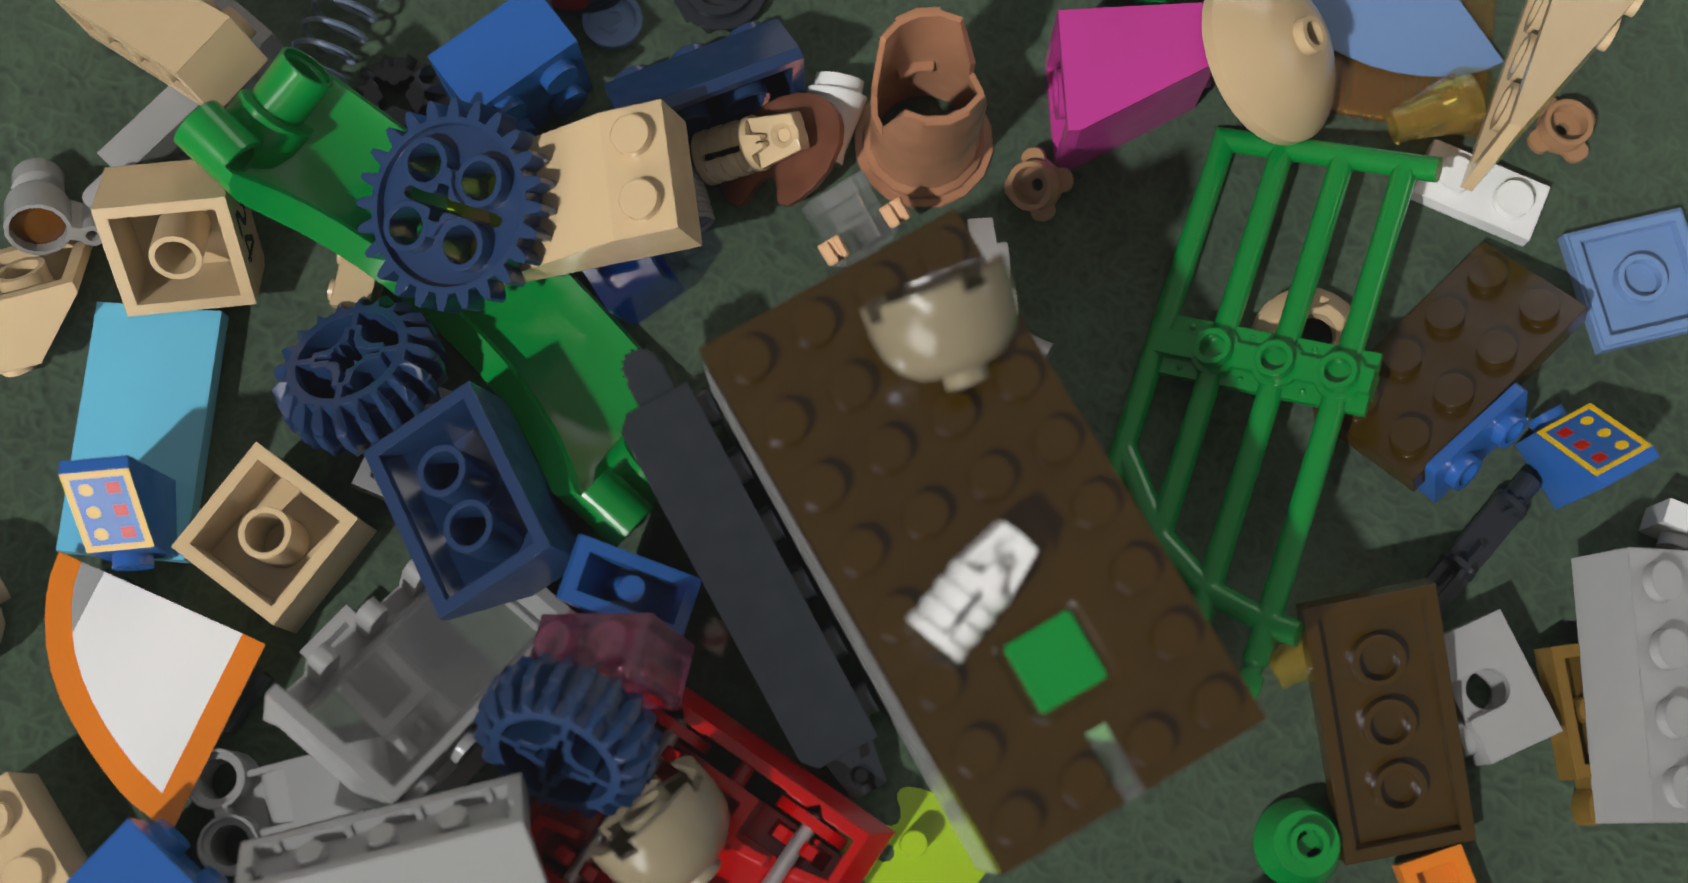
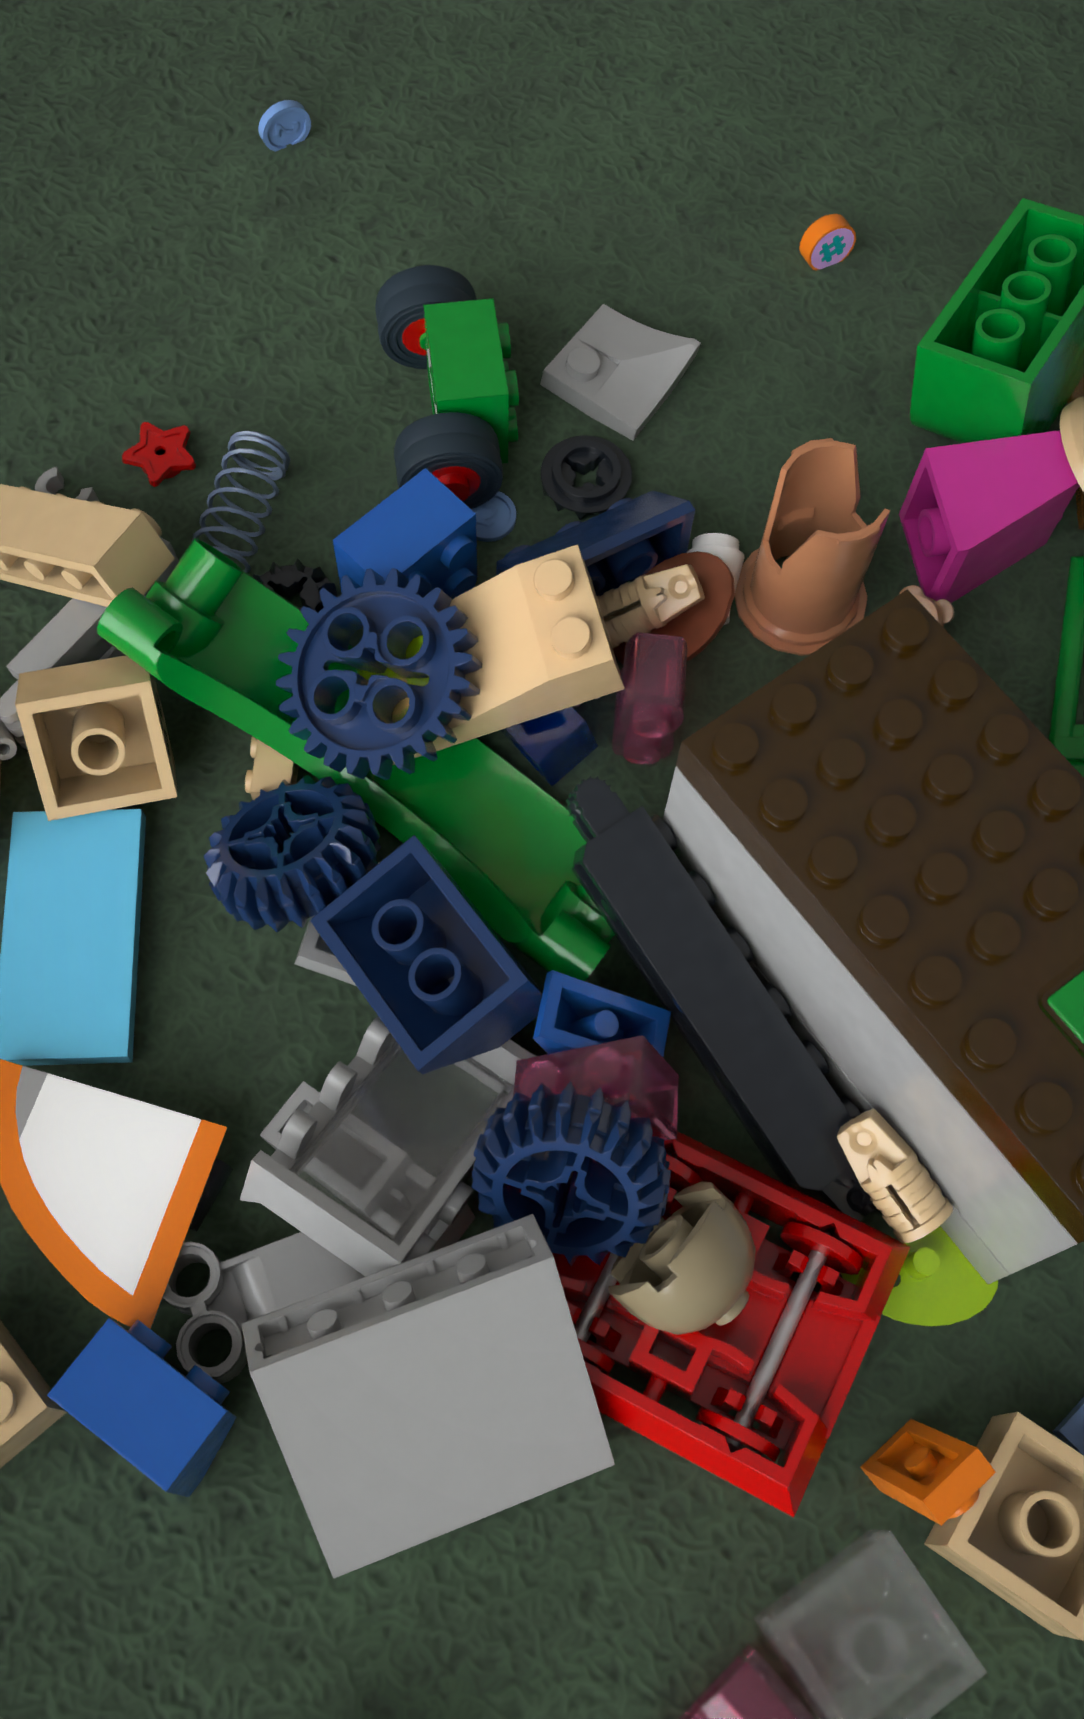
camera: 10 degrees left, 10 degrees down
blue slope [59,455,177,571] -> none
tan brick [171,442,377,633] -> none
clear piece [802,170,911,268] -> none
dark tan cylinder [860,254,1018,391] -> none
white hinge [906,520,1038,663] -> none
none -> clear pink brick [612,632,688,764]
none -> tan hinge [836,1108,953,1243]

